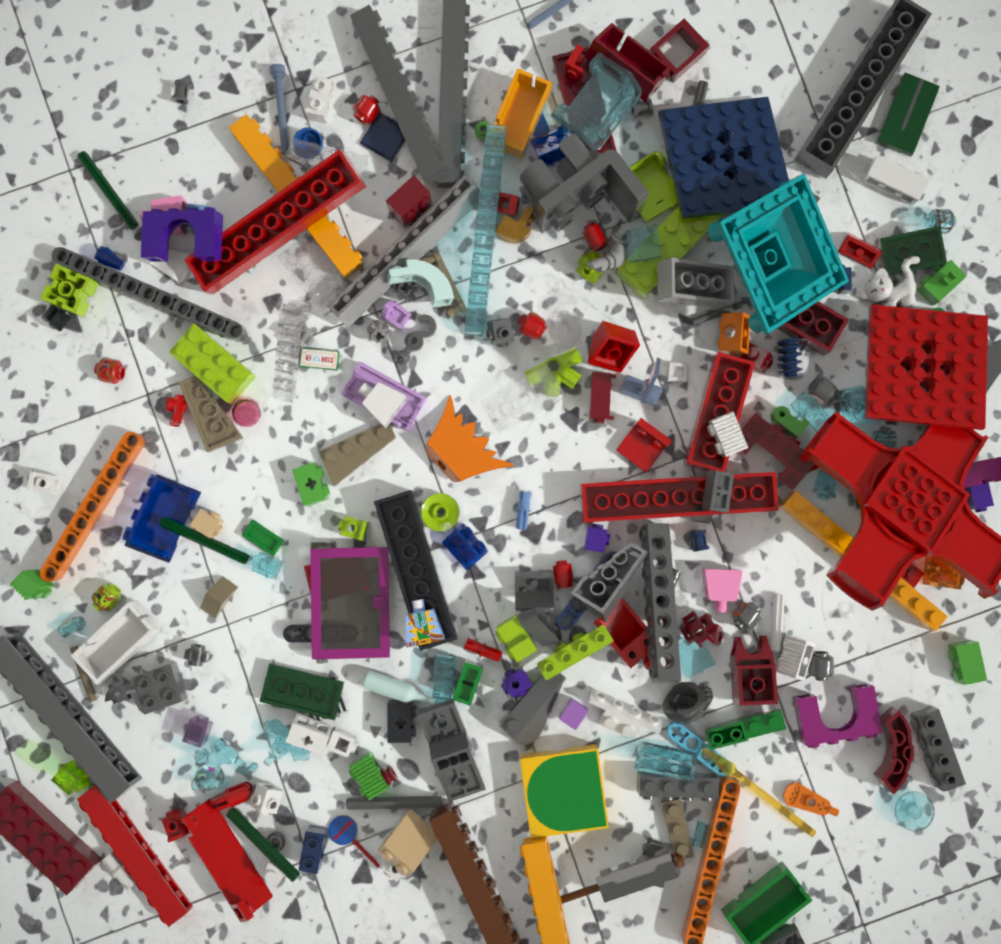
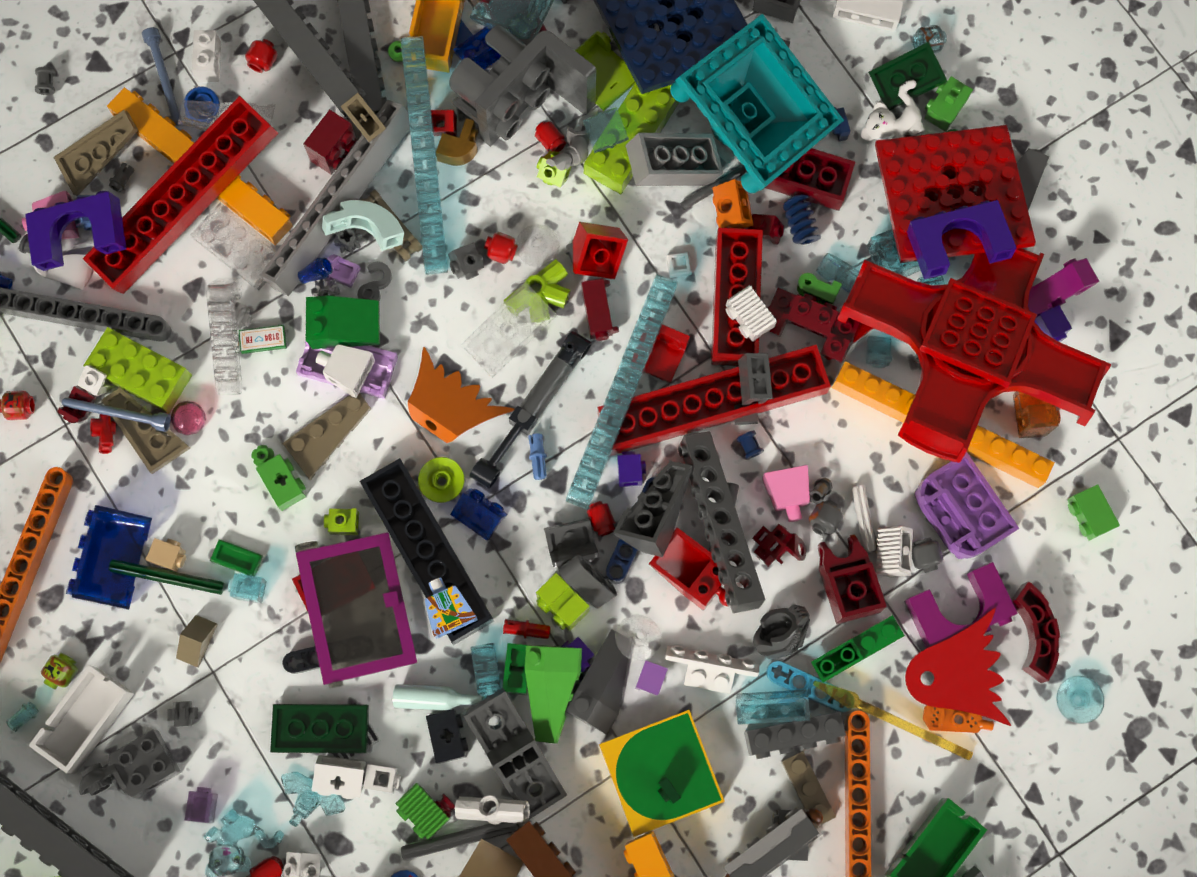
camera: 20 degrees left, 10 degrees down
dark tan bar [70,646,98,702] -> none
dark blue piece [360,112,406,163] -> none
lime bracket [537,625,613,680] -> none
sand blue piece [620,358,663,406] -> none
clear light blue piece [679,639,715,678] -> none
clear light blue pin [691,821,709,848] -> none
dark grey head [807,377,837,405] -> none
red slope [838,232,882,269] -> none
red bracket [901,564,925,588] -> none
dark grey brick [910,706,966,792] -> none
none -> dark tan wing [53,110,138,196]
none -> dark red bracket [57,385,97,423]
none -> sand blue piece [61,398,171,432]
none -> white bracket [77,365,113,396]
none -> dark grey pin [109,163,135,192]
none -> bright green plate [251,445,274,466]
none -> clear blue cone [298,257,333,284]
none -> green slope [305,296,380,349]
none -> dark tan slope [340,93,387,142]
none -> white piece [454,795,530,825]
none -> piece [469,330,592,489]
none -> bright green wedge [525,645,582,744]
none -> clear light blue beam [566,274,678,510]
none -> clear dish [615,614,662,661]
none -> dark green plate [657,778,681,804]
none -> dark grey pin [809,478,833,504]
none -> red piece [905,608,1011,726]
none -> dark purple arch [907,200,1016,280]
none -> medium lavender plate [915,452,1020,559]

